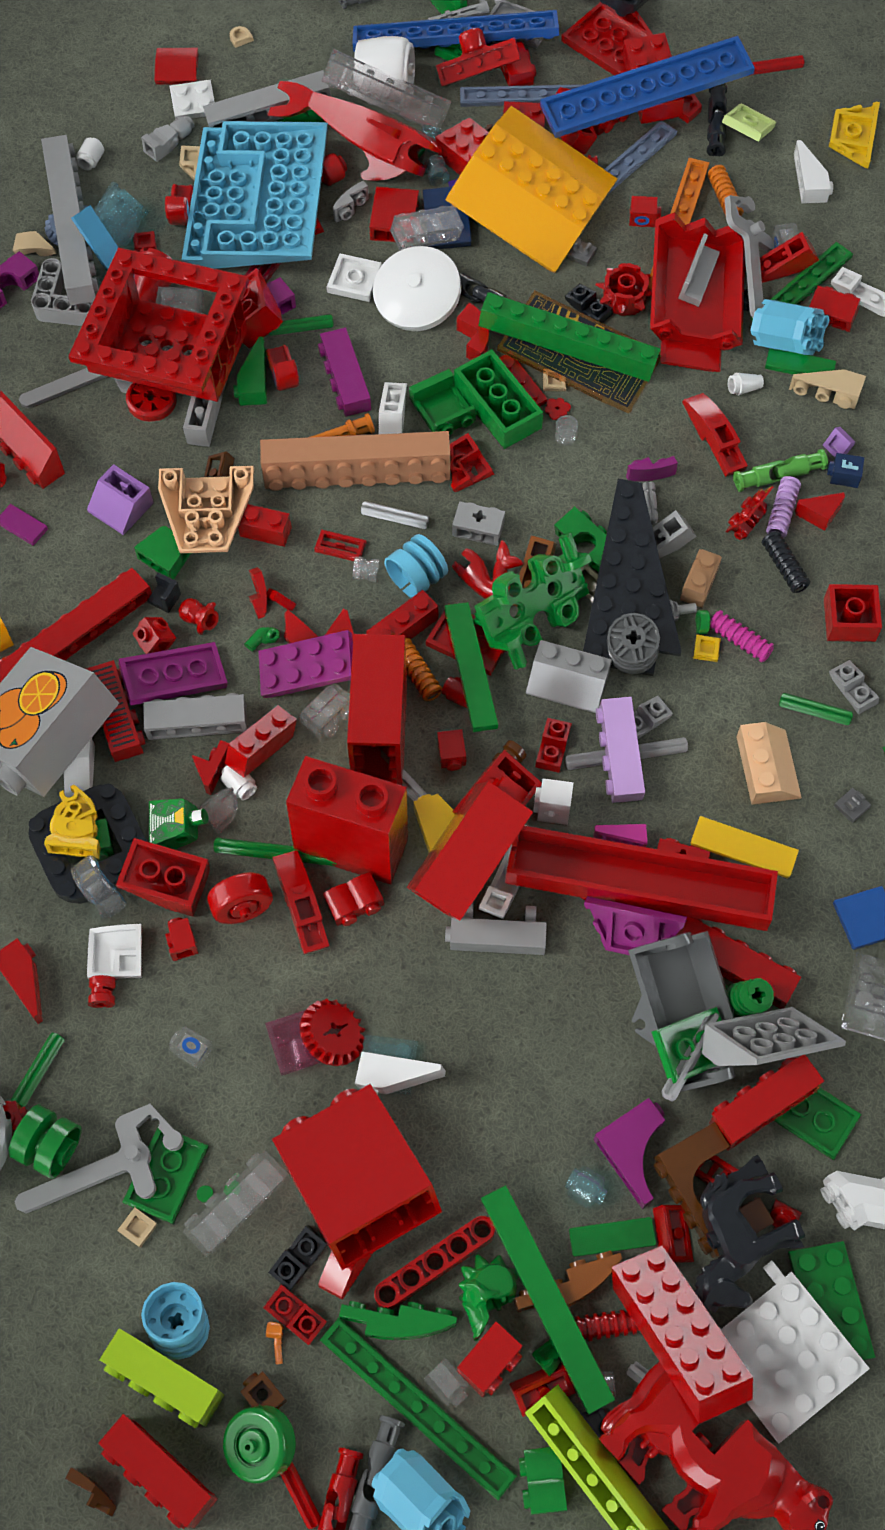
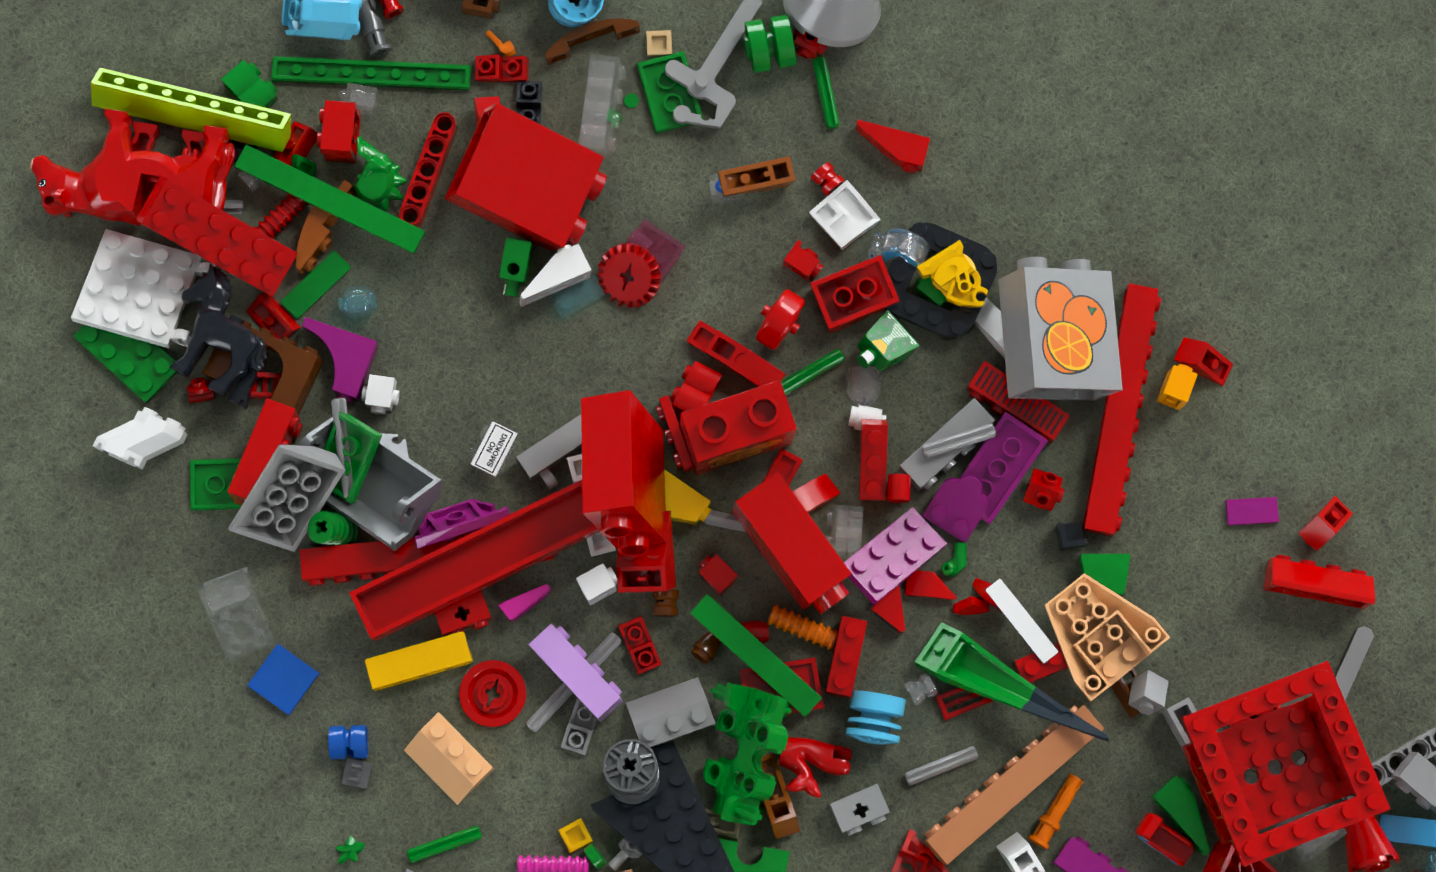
camera: 140 degrees right, 15 degrees up
medium lavender slope [87,464,154,535] -> none
red animal [178,598,219,635] -> none
red slope [192,740,229,795] -> none
green slope [339,1301,457,1340] -> none
none -> blue wheel [328,725,368,760]
none -> white brick [362,374,399,415]
none -> red gear [459,660,526,727]
none -> brick [467,420,520,481]
none -> green torso [499,237,535,297]
none -> reddish brown slope [545,18,640,65]
none -> red plate [656,395,693,472]
none -> reddish brown cone [691,631,721,664]
none -> dark orange slope [717,156,796,197]
none -> slope [793,474,841,513]
none -> red piece [886,474,911,504]
none -> green plate [915,622,1109,741]
none -> light grey axle [922,424,996,459]
none -> magenta plate [922,476,988,543]
none -> white sticker [986,579,1058,663]
none -> light grey brick [1128,670,1168,716]

